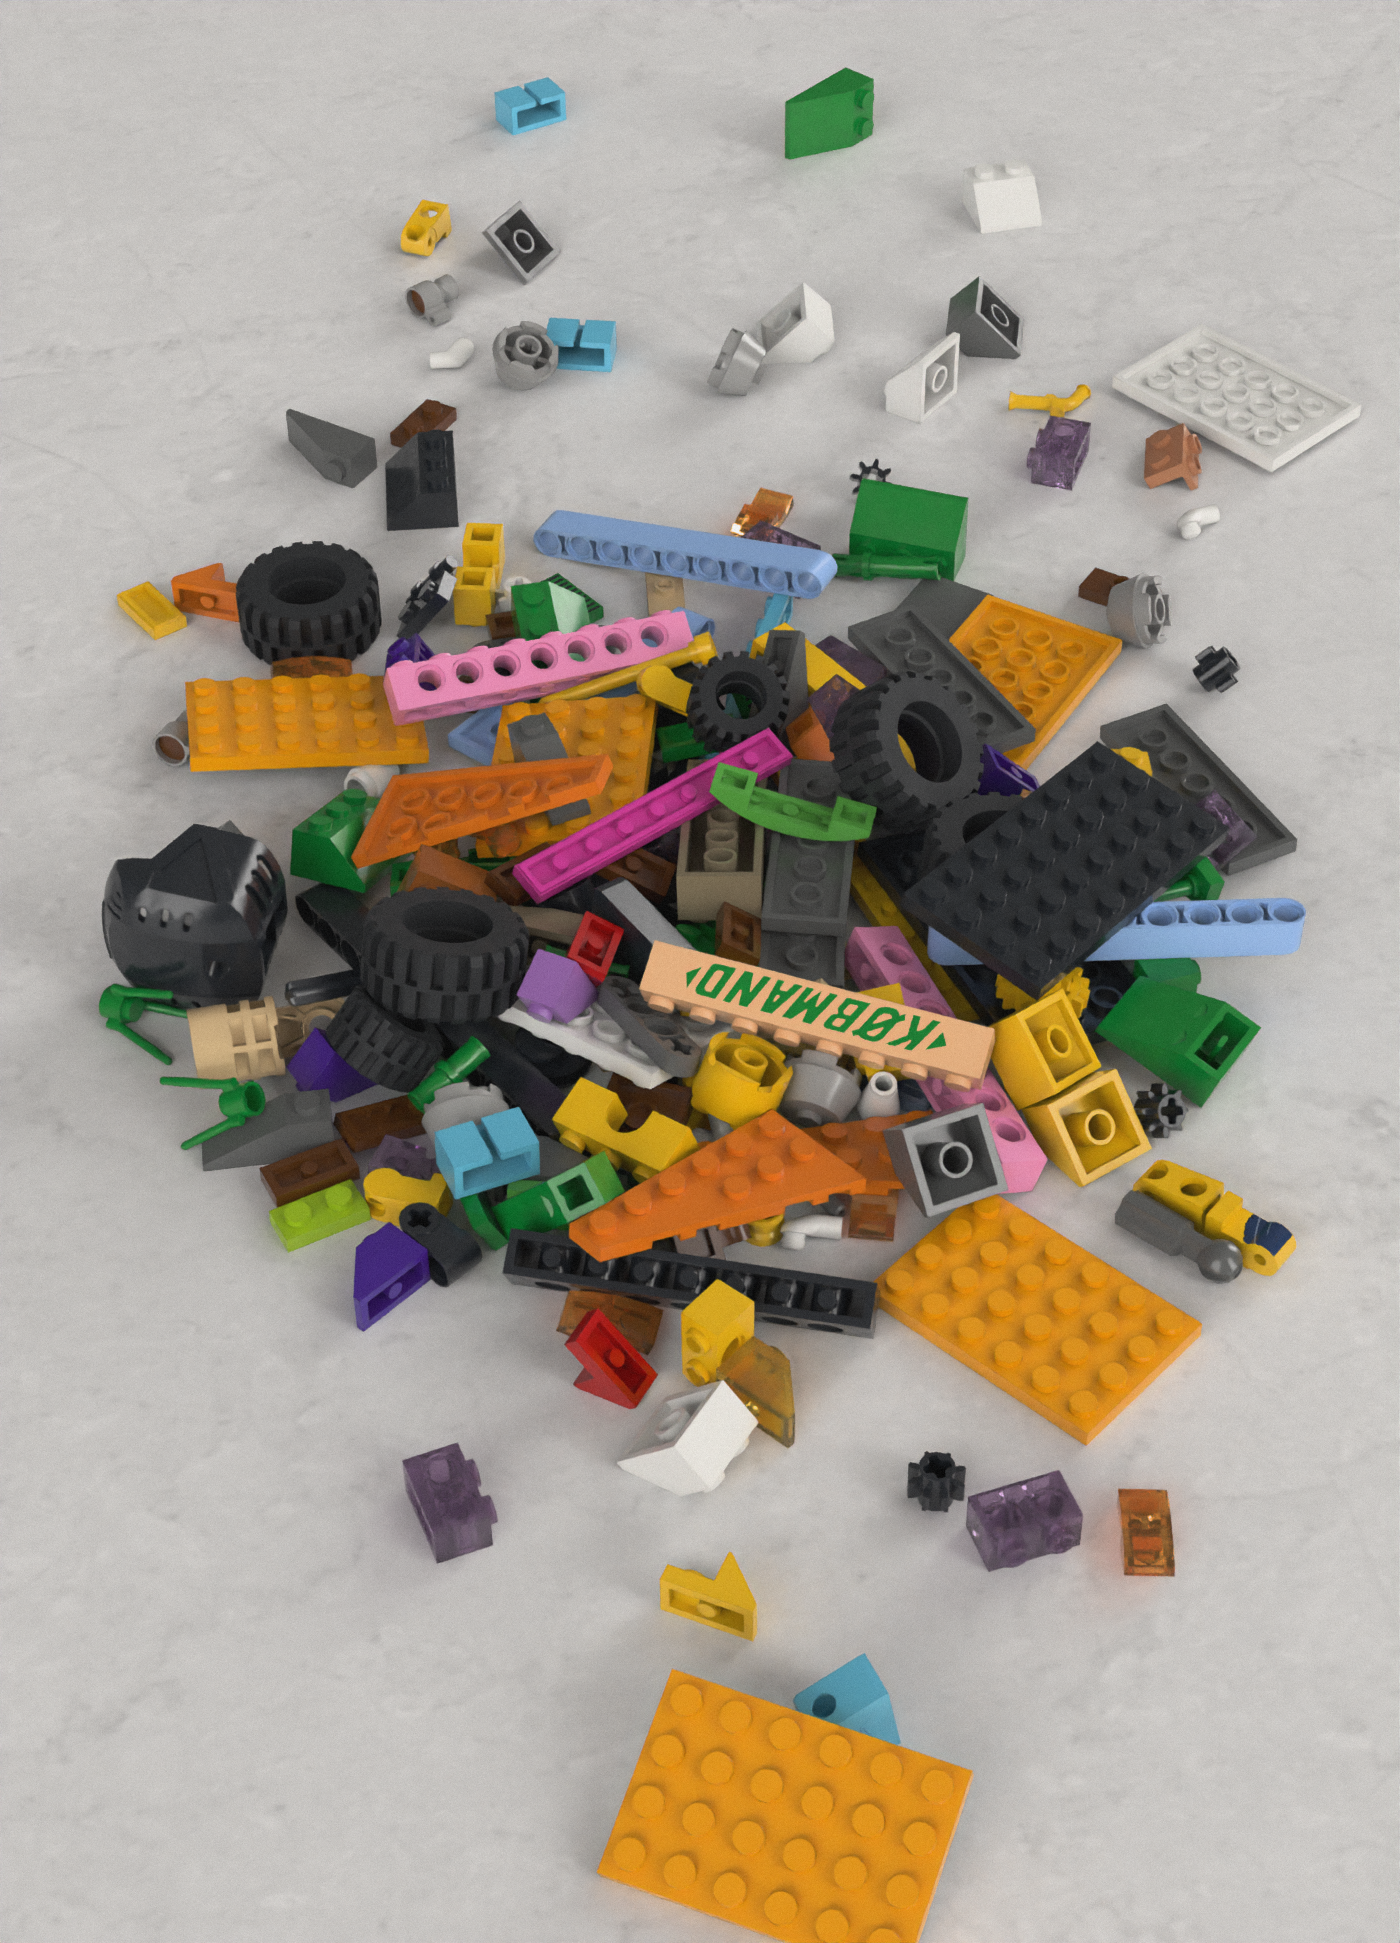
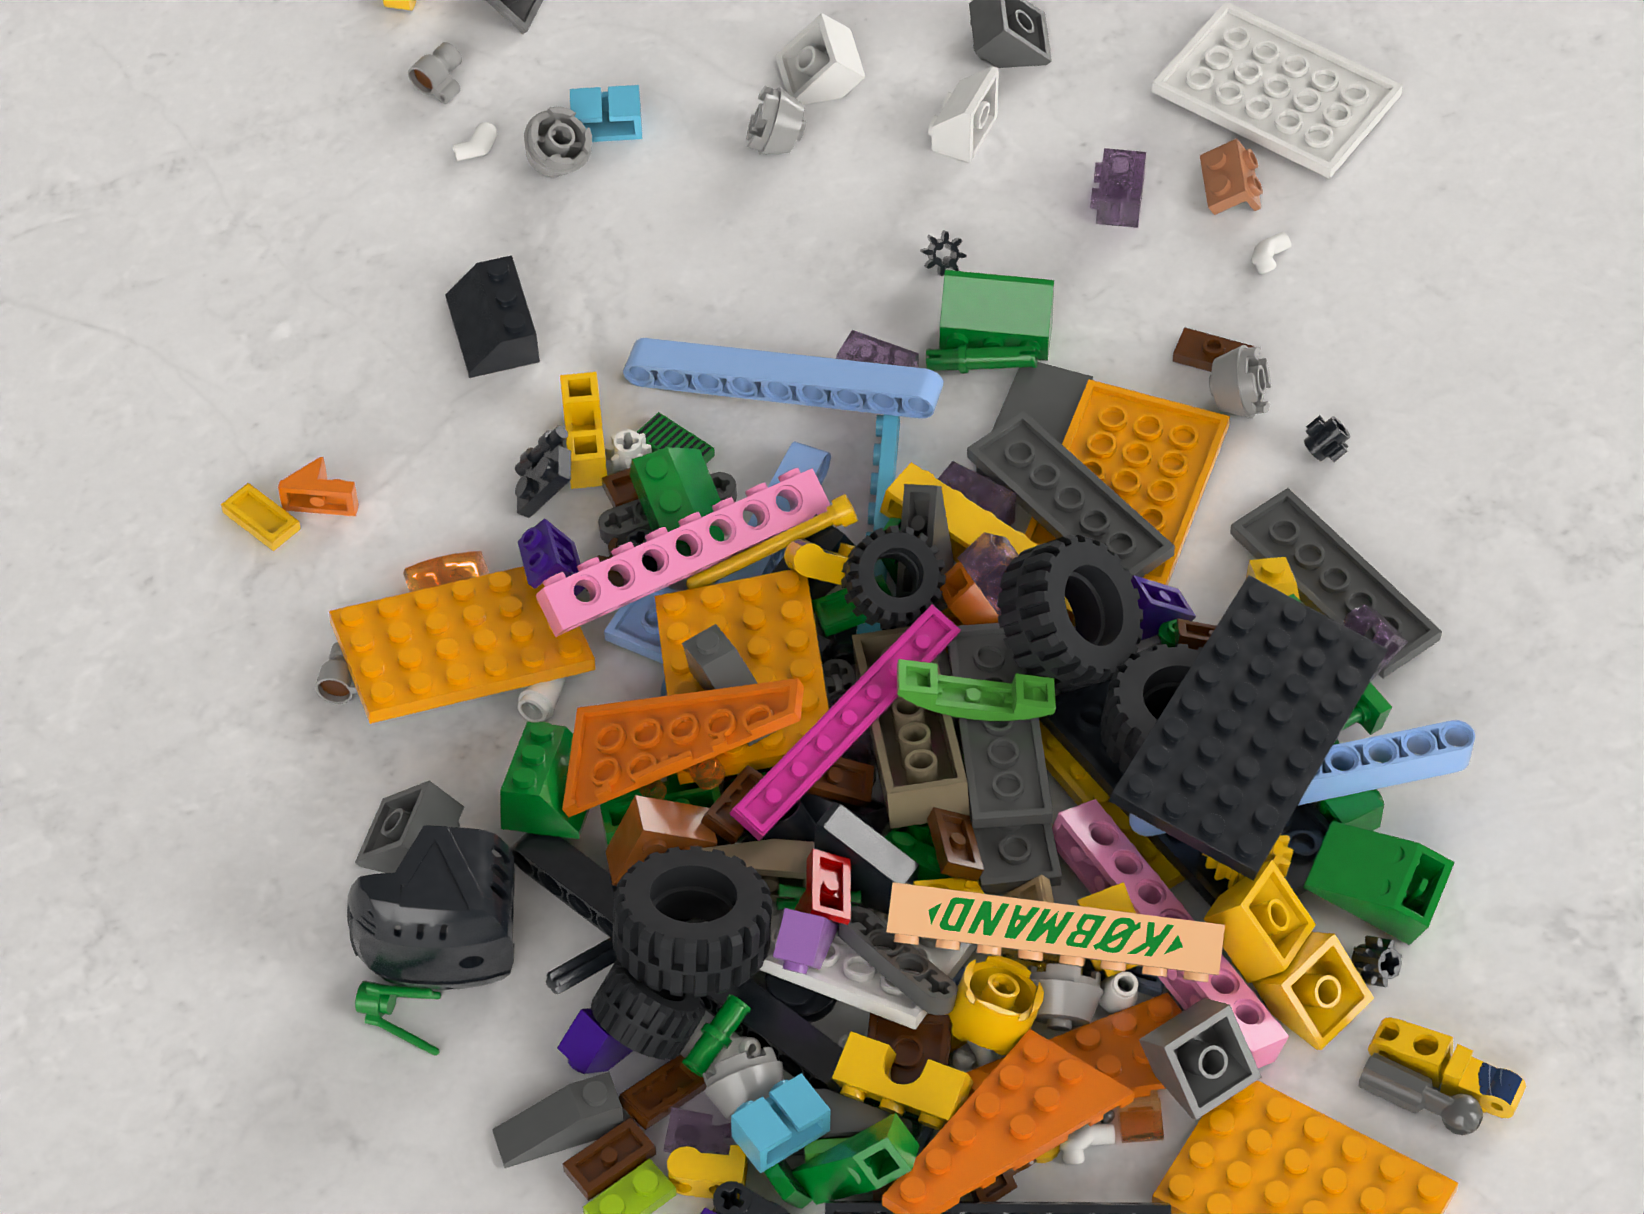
camera: 10 degrees left, 10 degrees up
green plant [159,1076,266,1150] -> none
tan cylinder [186,996,345,1090] -> none
black tyre [235,541,382,672] -> none
dark grey slope [286,409,378,488] -> none
reddish brown plate [390,399,457,448] -> none
tan plate [645,572,685,617] -> none
clear orange slope [730,488,794,542] -> none
yellow piece [1008,384,1091,418] -> none

